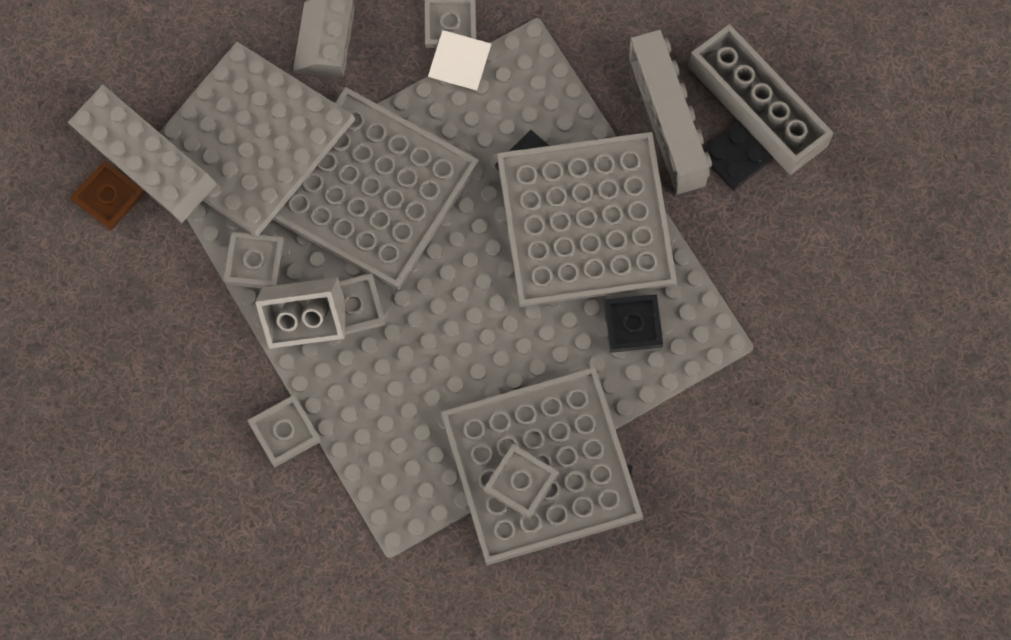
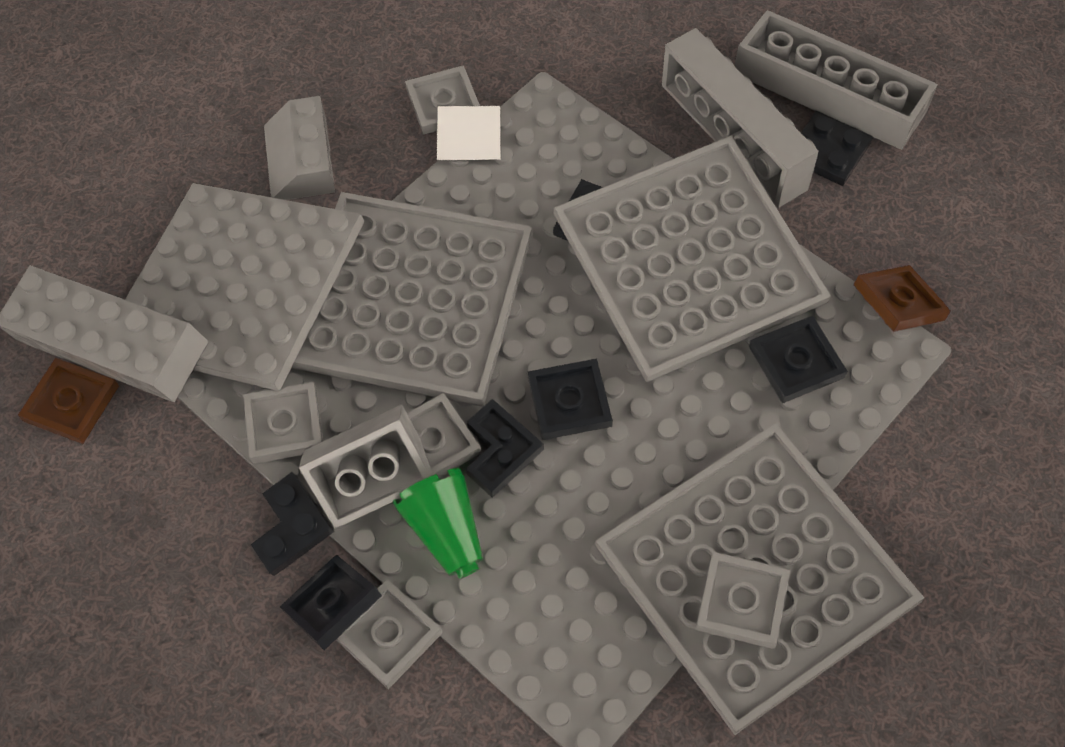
camera: 15 degrees left, 10 degrees down
none -> black plate [251,472,335,576]
none -> black plate [280,554,382,650]
none -> green cone [393,468,483,579]
none -> black plate [466,399,544,498]
none -> black plate [527,358,613,440]
none -> reddish brown plate [853,265,951,332]

